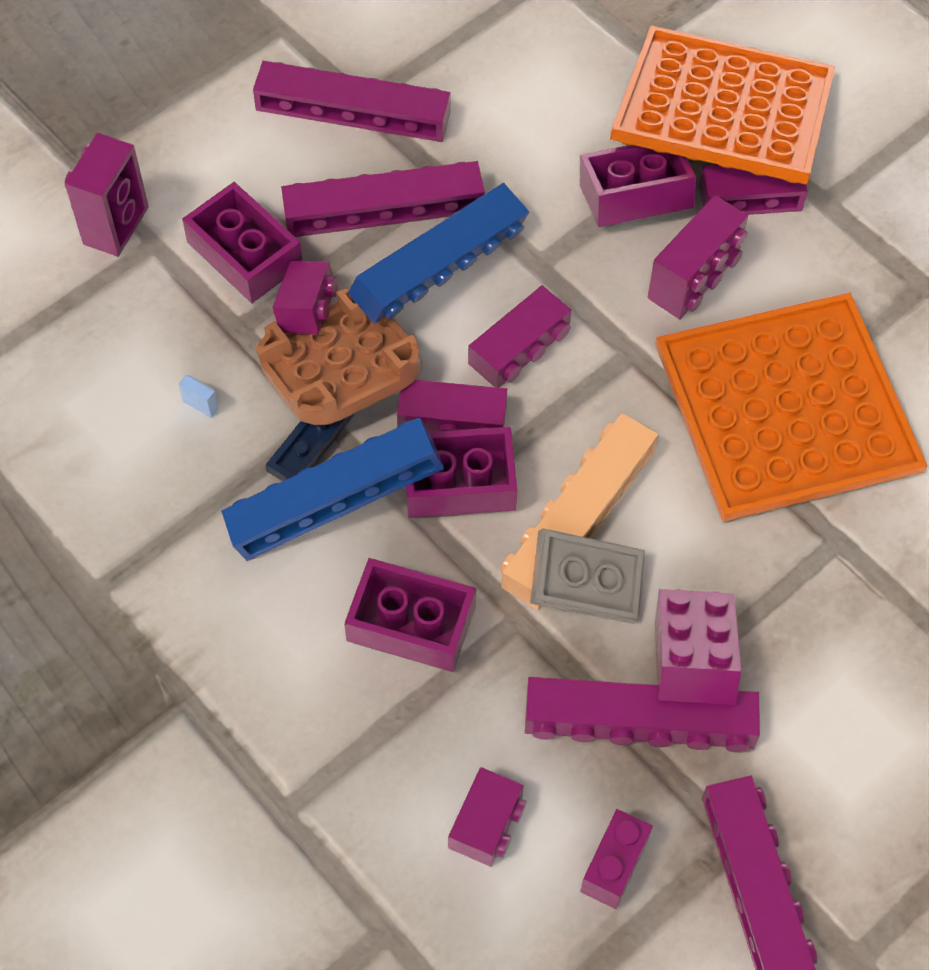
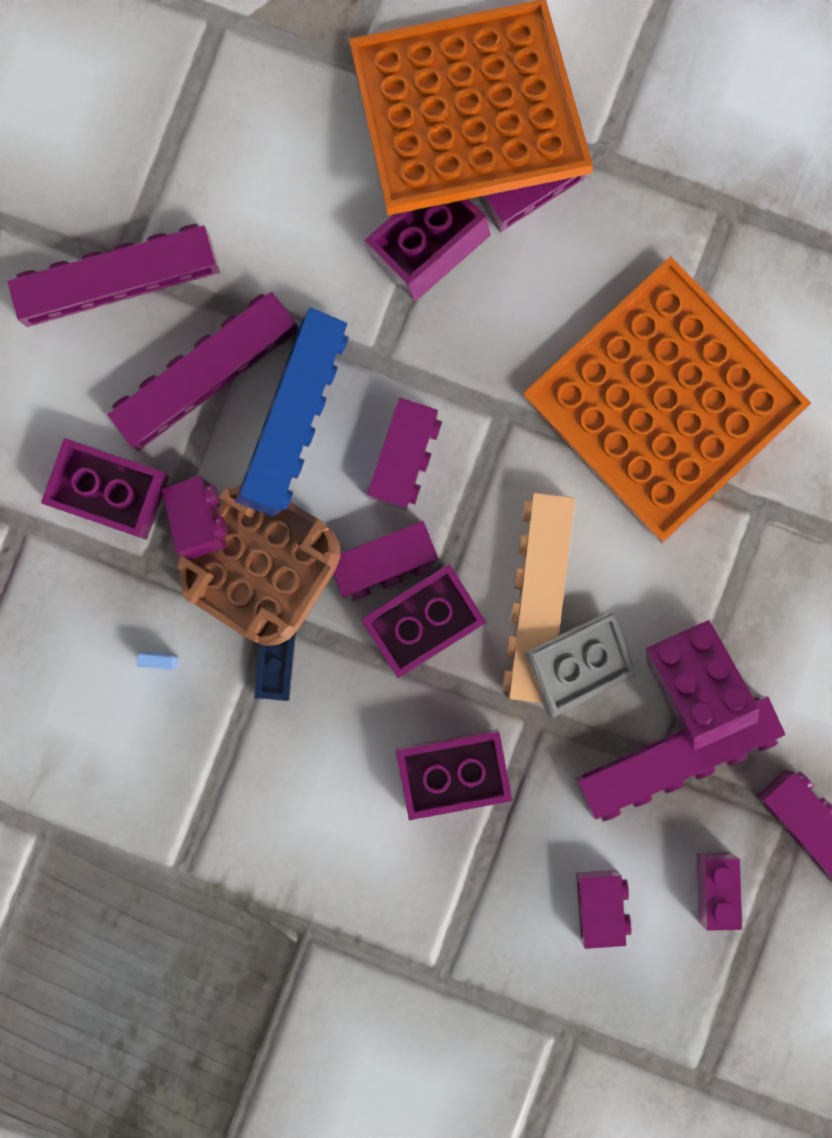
camera: 25 degrees left, 25 degrees up
blue brick [221,417,445,561] -> none
magenta brick [647,195,748,320] -> none

